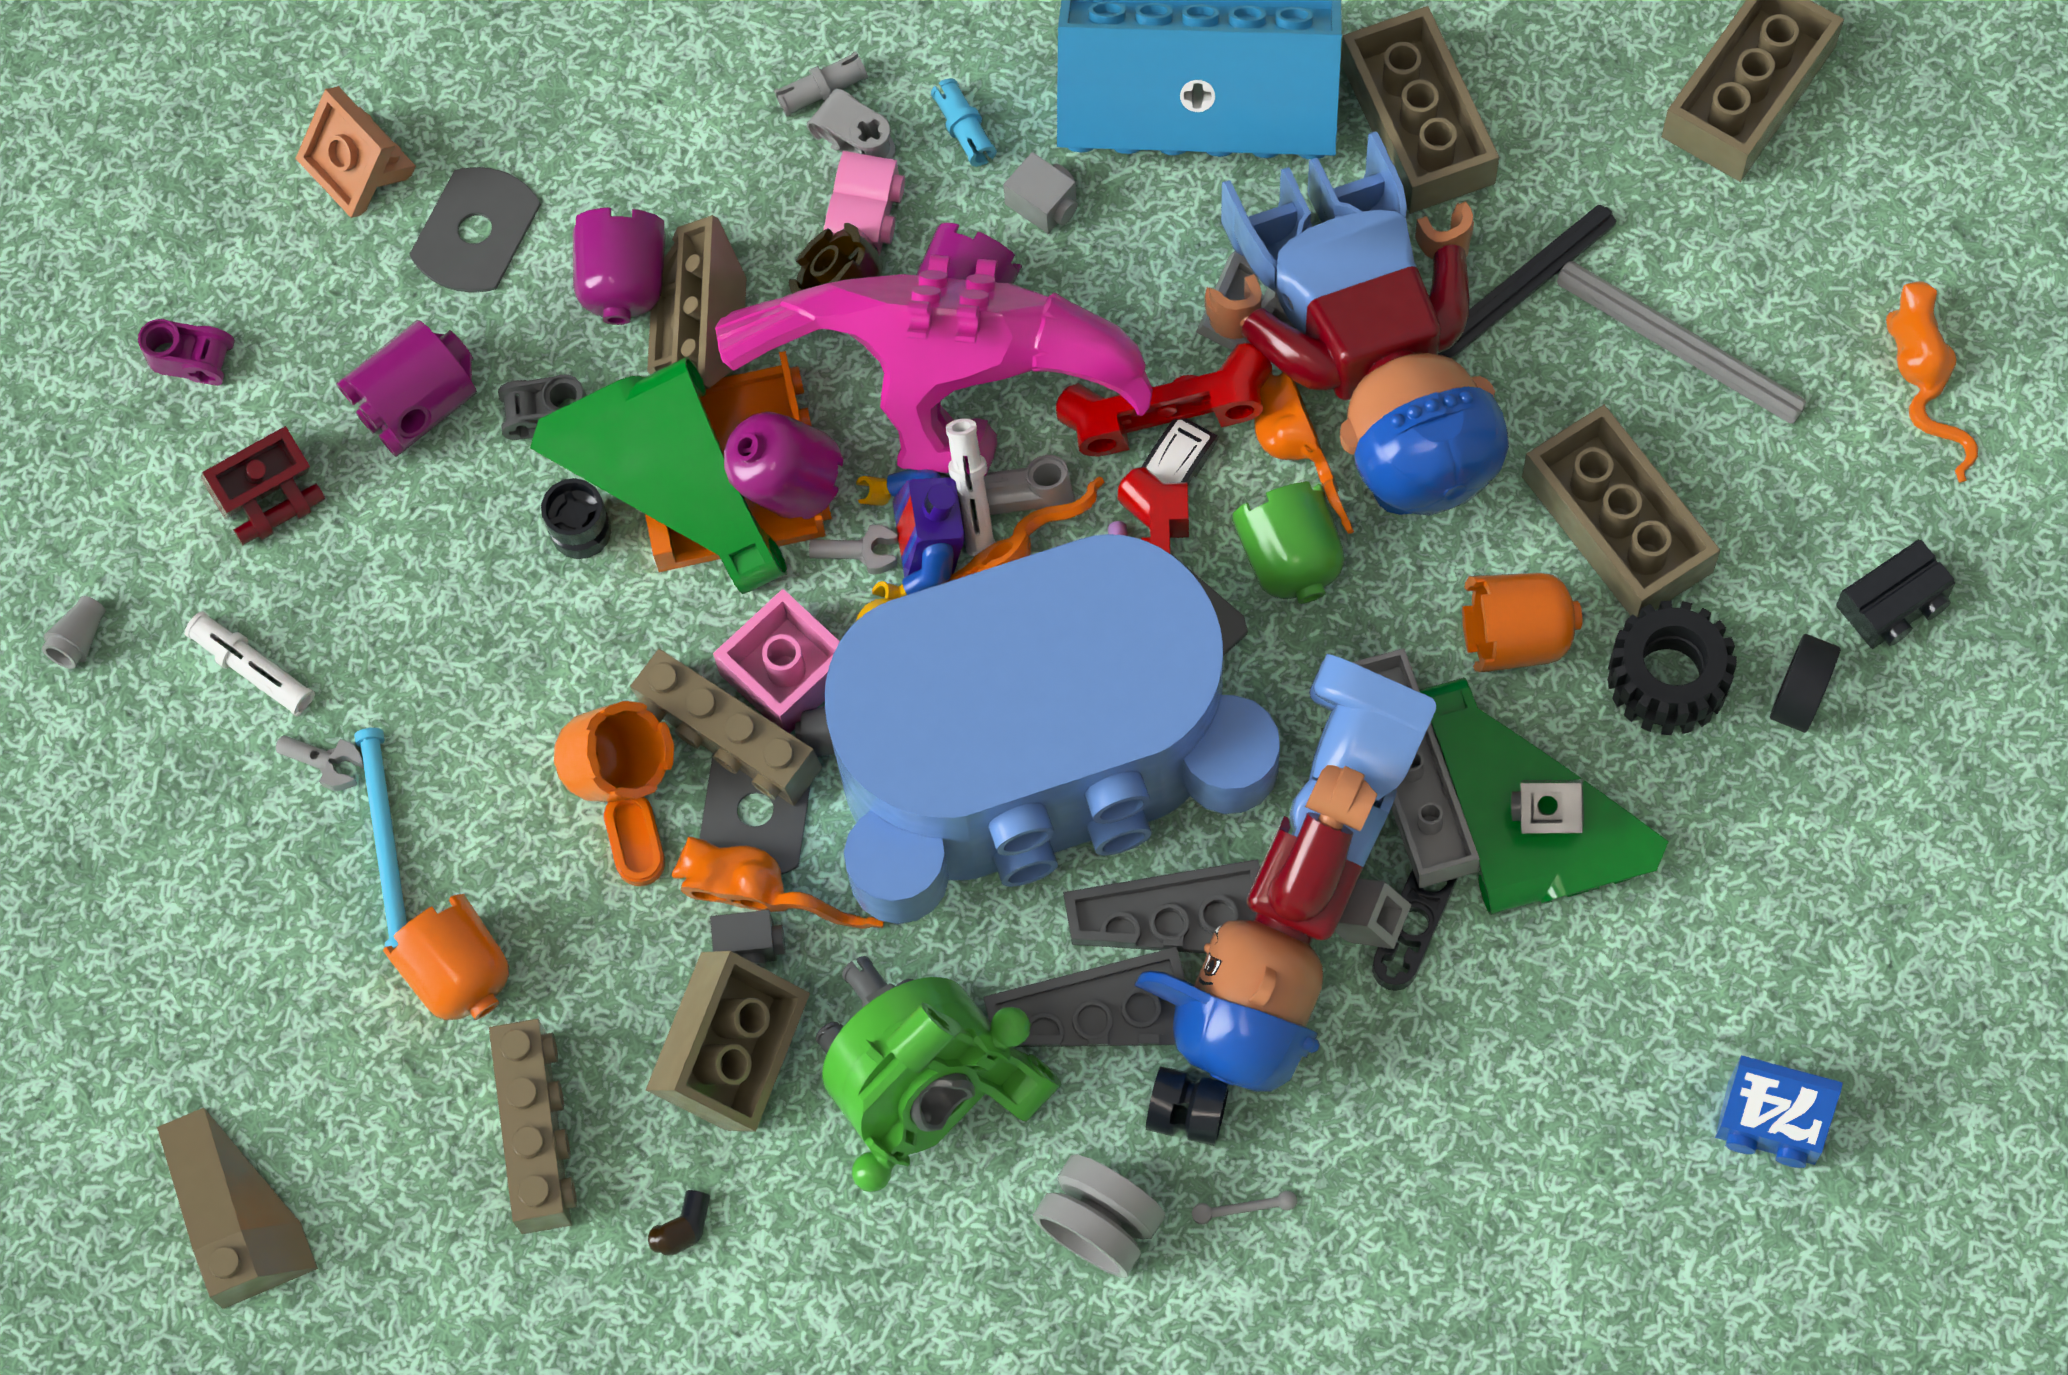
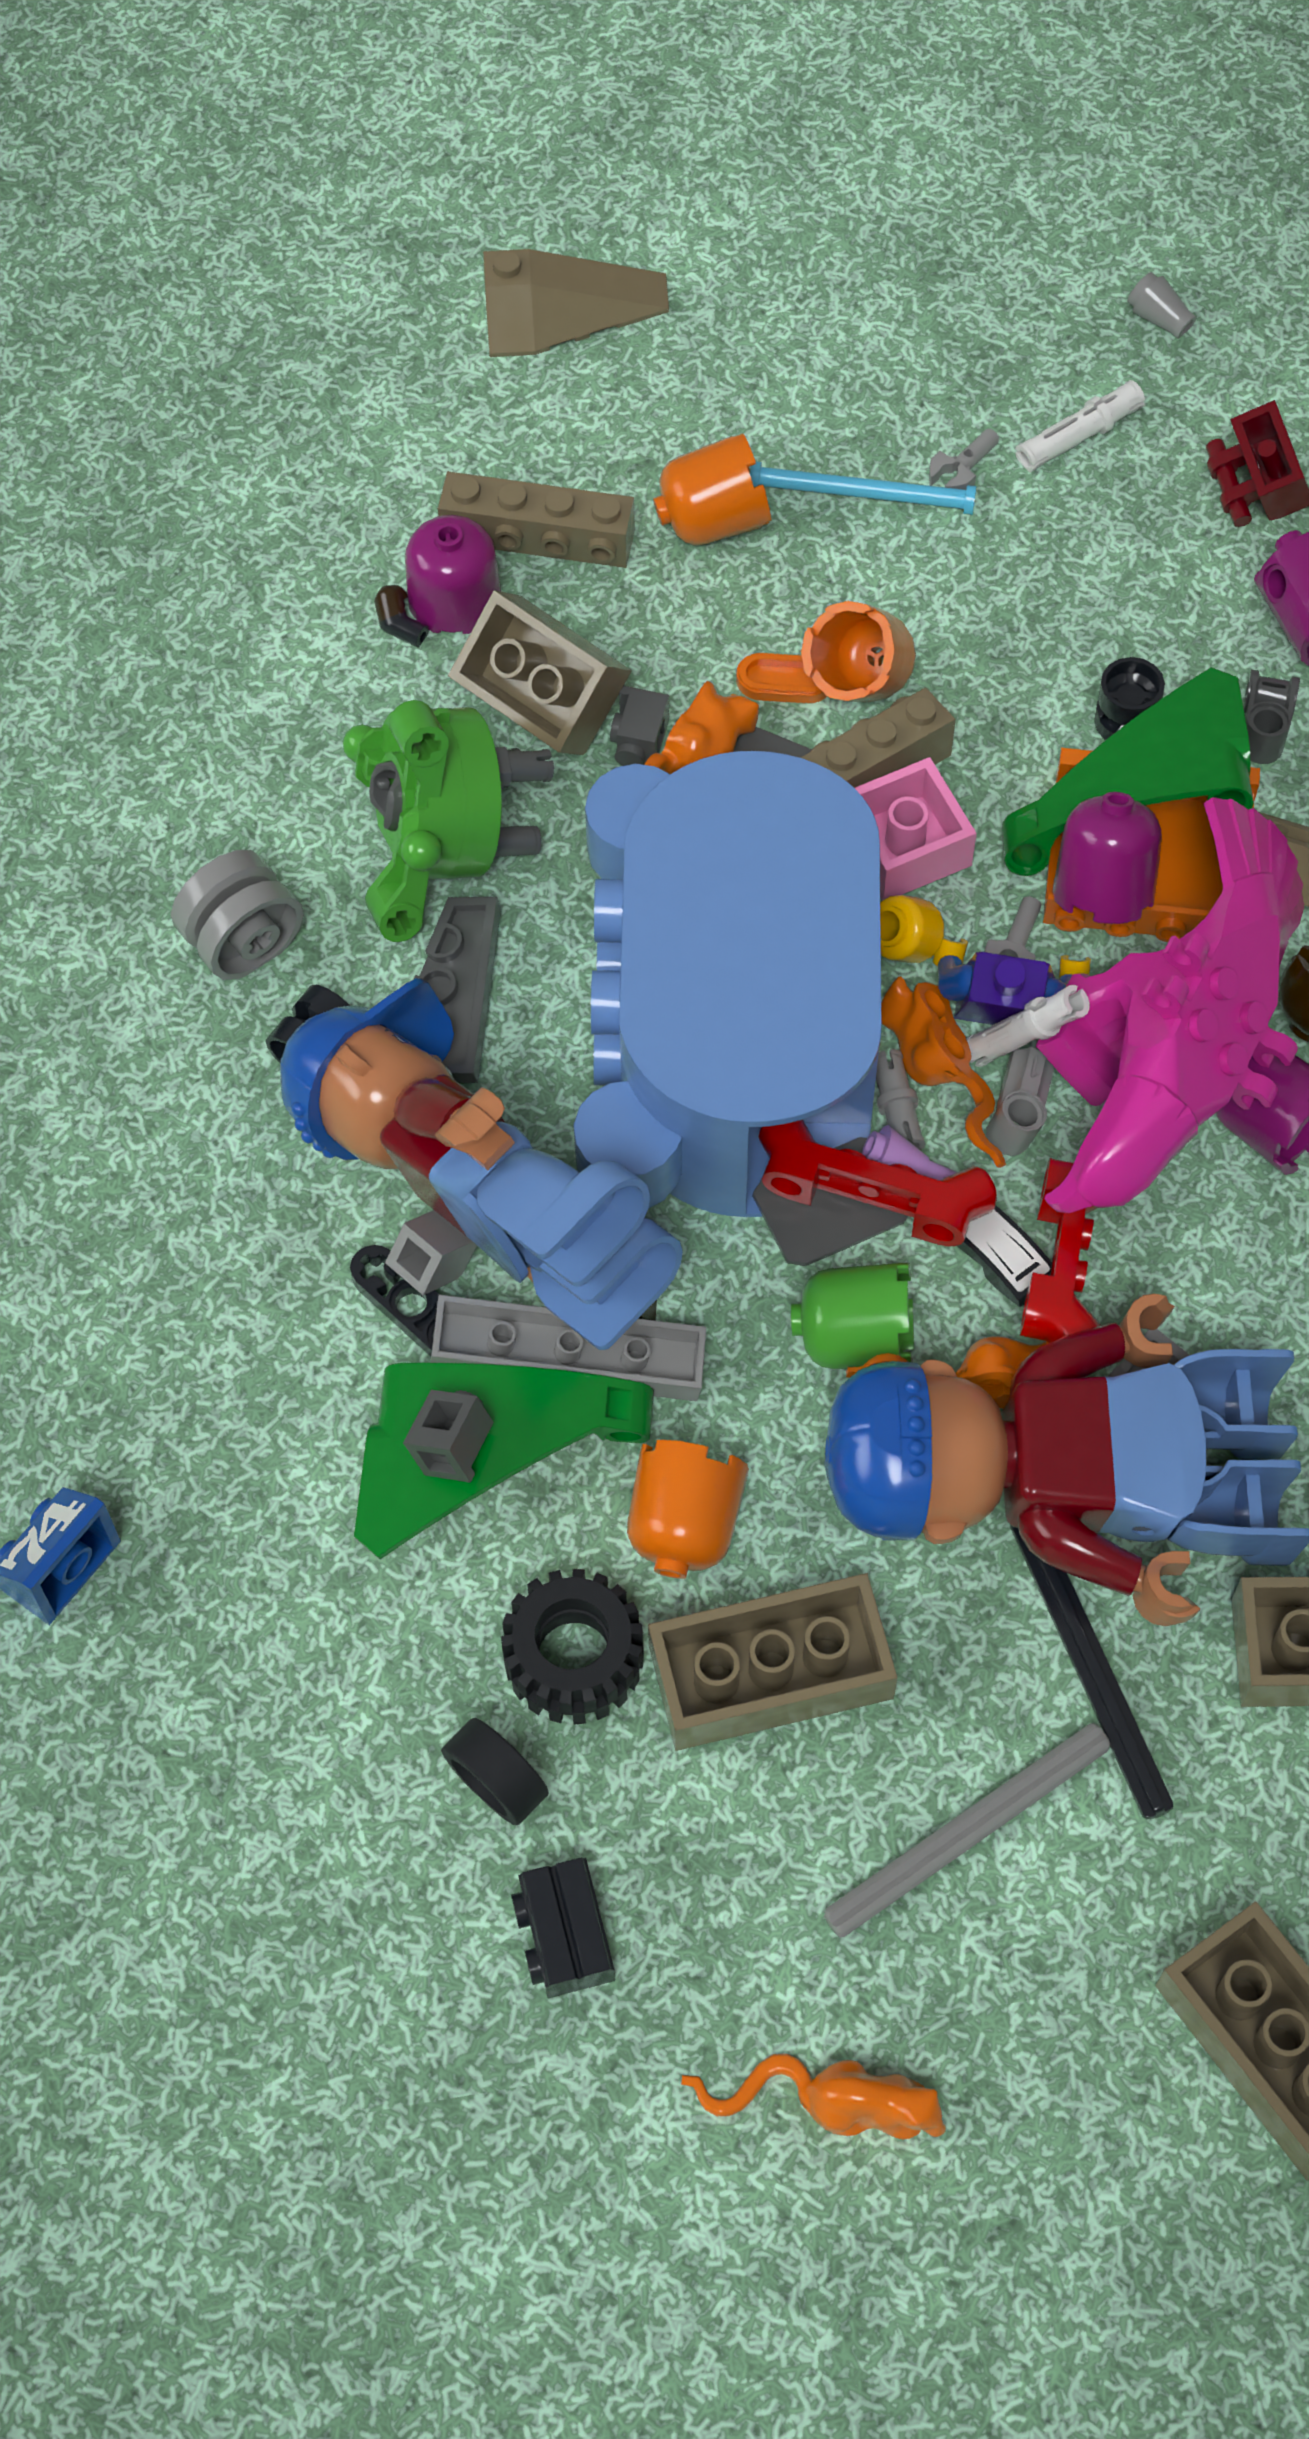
camera: 105 degrees right, 5 degrees down
dark grey wing [1063,859,1260,954] -> none
light grey hinge [1192,1191,1297,1224] -> none
none -> magenta cylinder [405,514,501,634]

